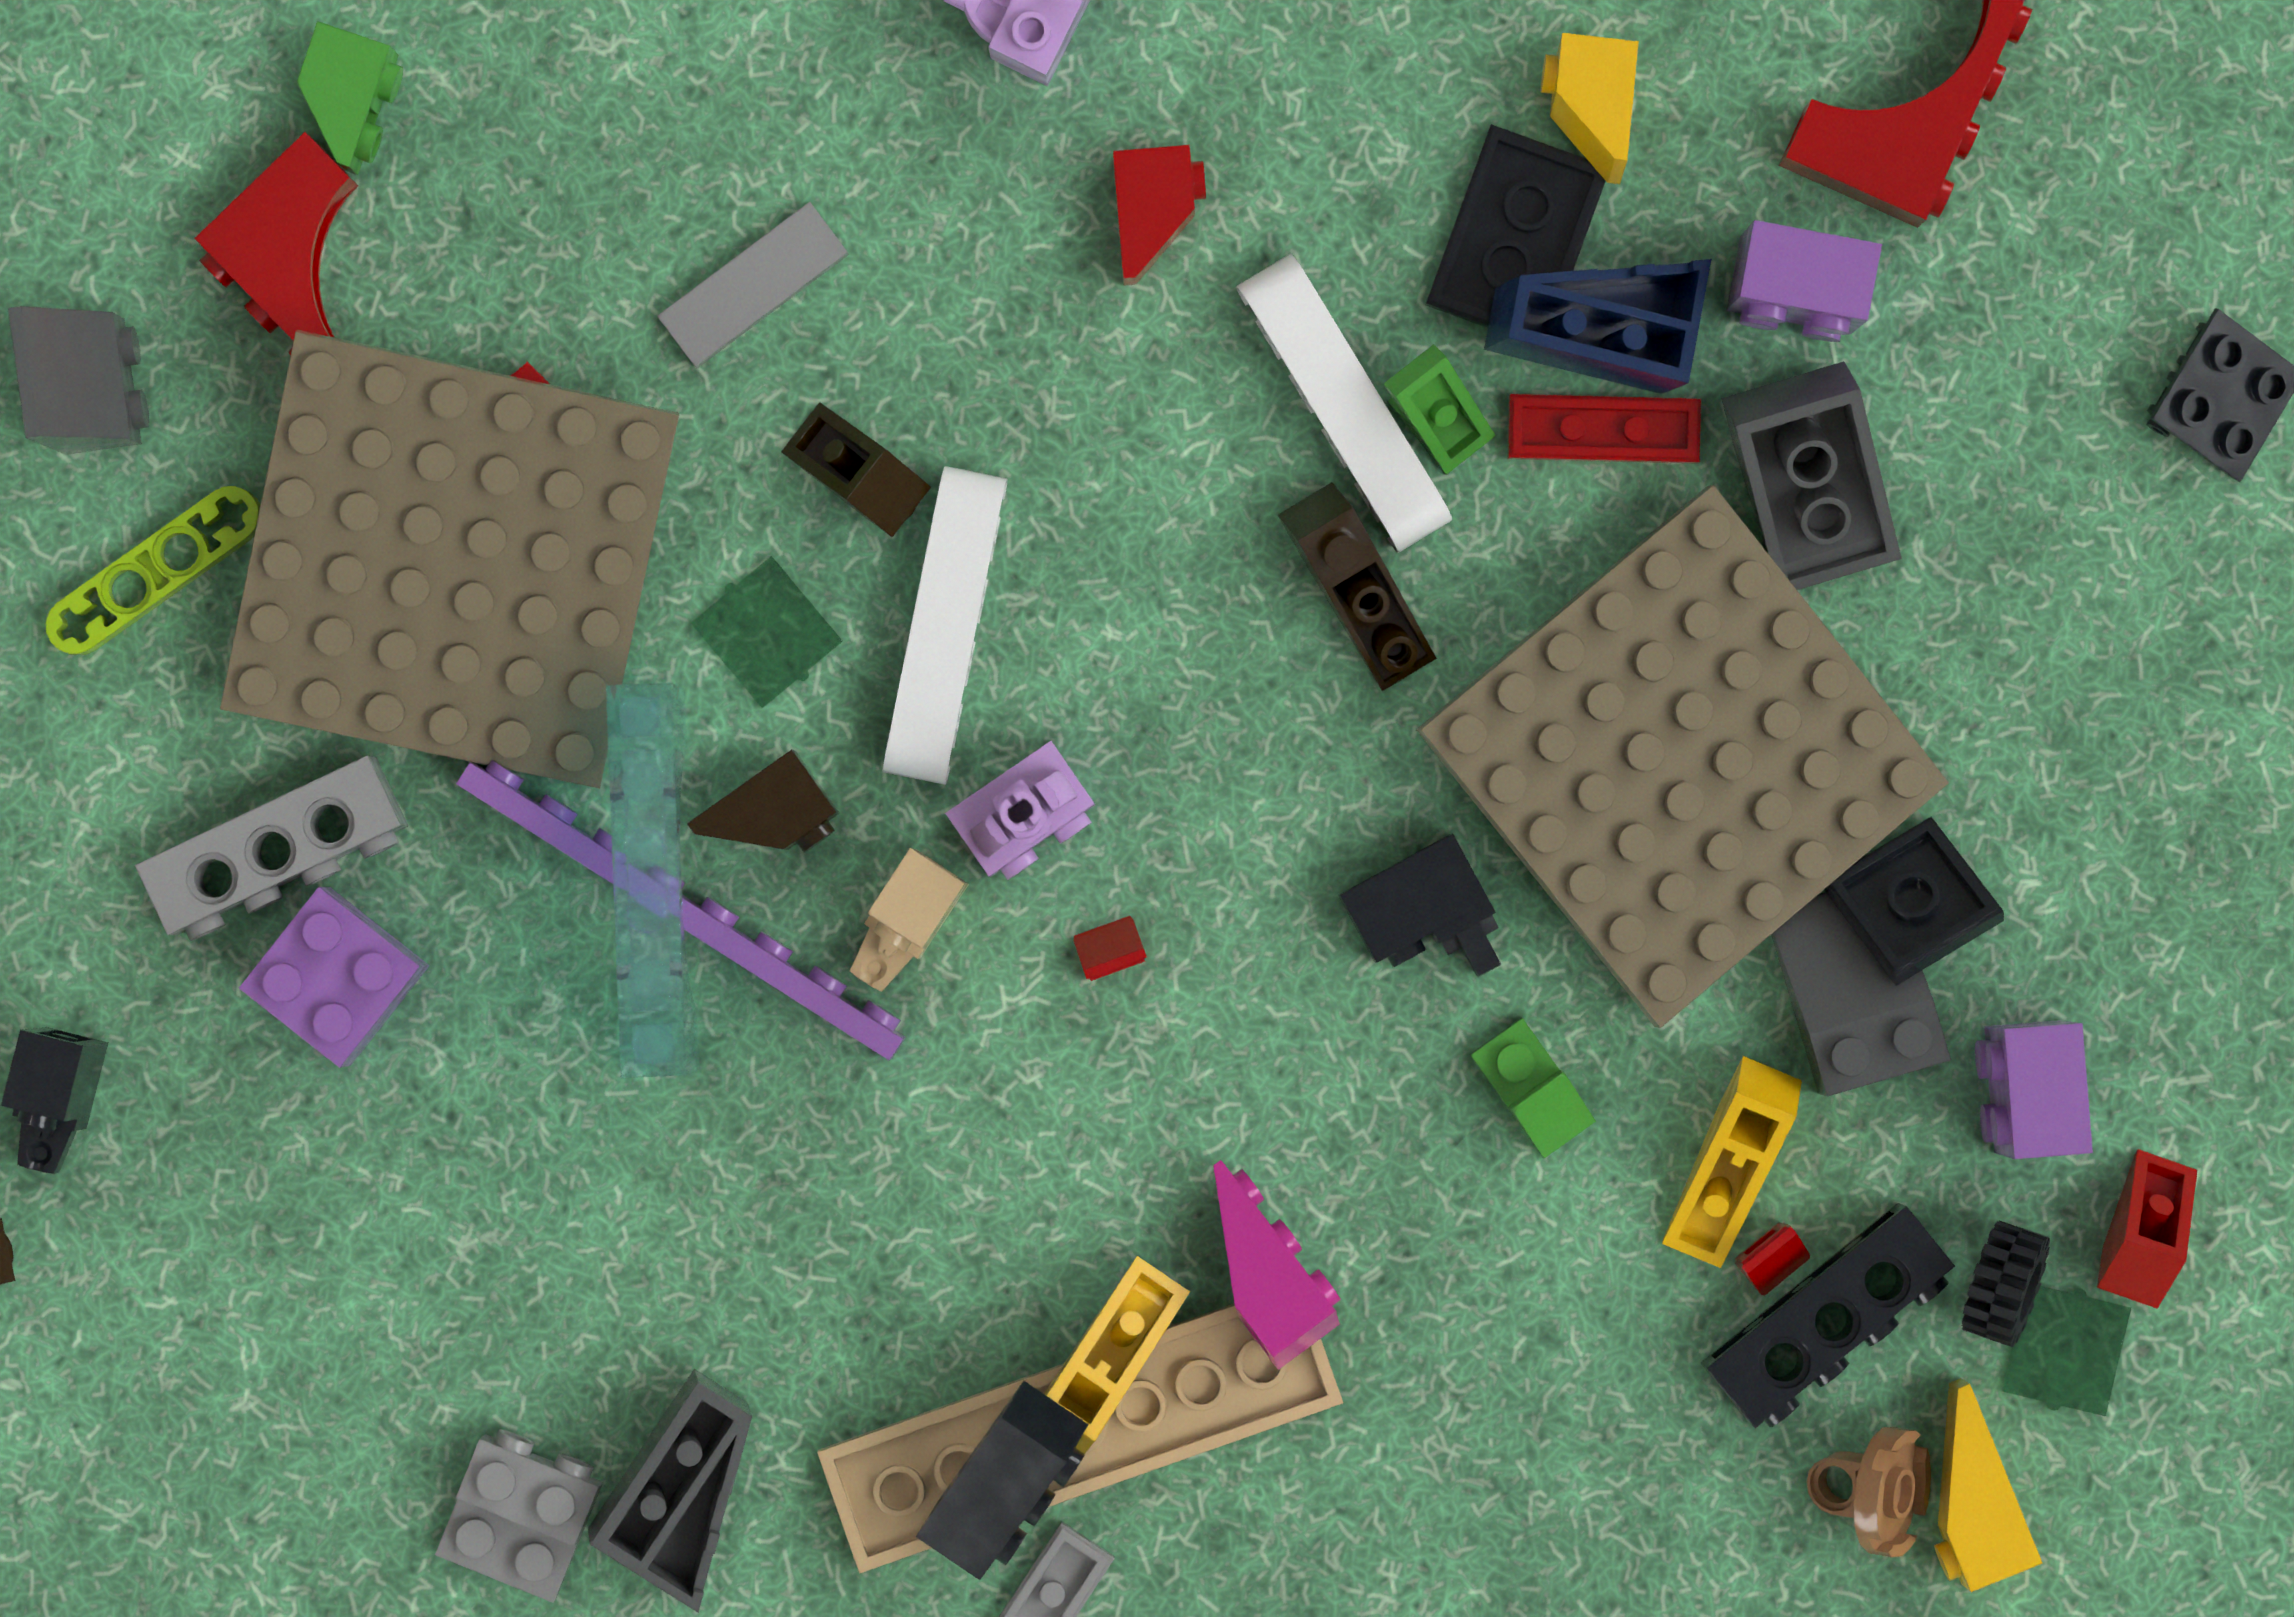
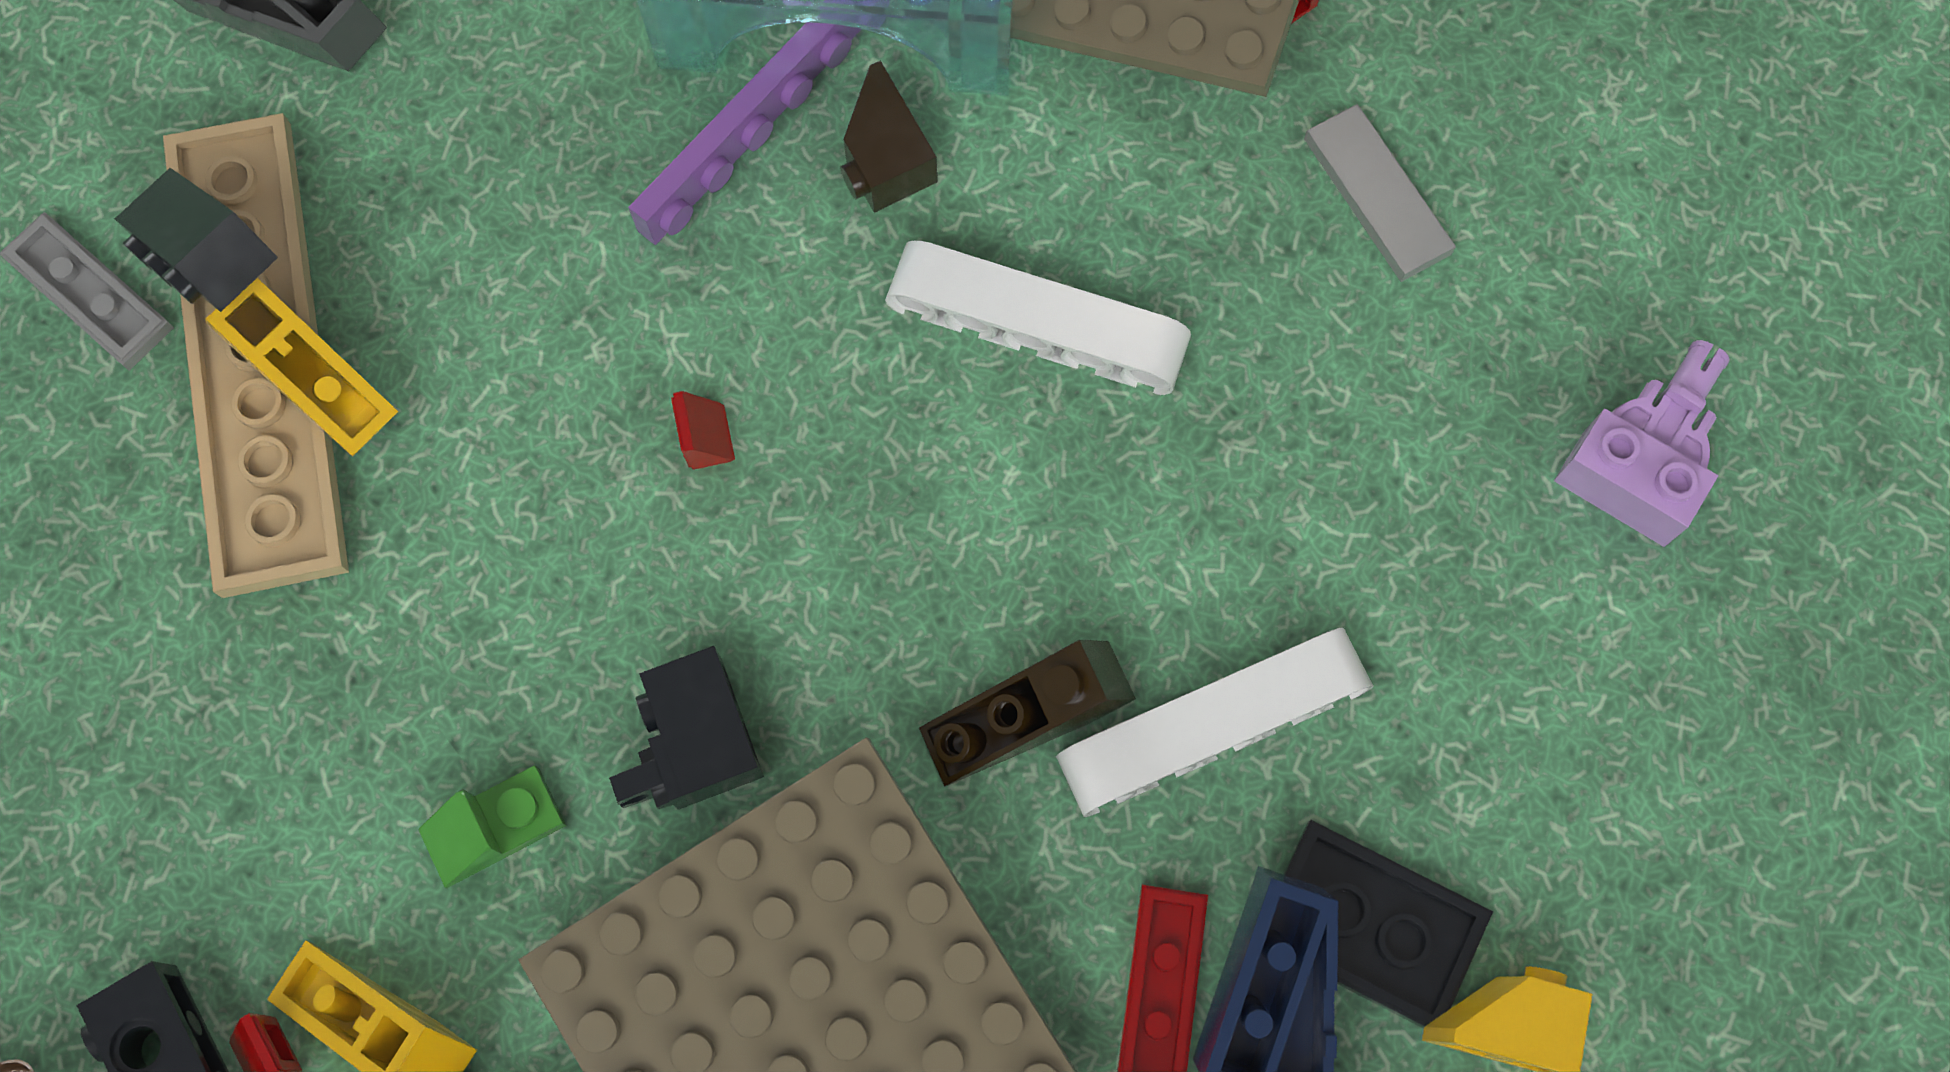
camera: 95 degrees right, 15 degrees down
clear green piece [691,556,843,709] -> none
dark brown slope [781,402,931,537] -> none
tan hinge [850,848,969,992] -> none
lavender brick [945,741,1095,880] -> none
red slope [1113,145,1206,286] -> none
dark pink slope [1213,1160,1341,1370] -> none
bright green slope [1383,344,1496,475] -> none

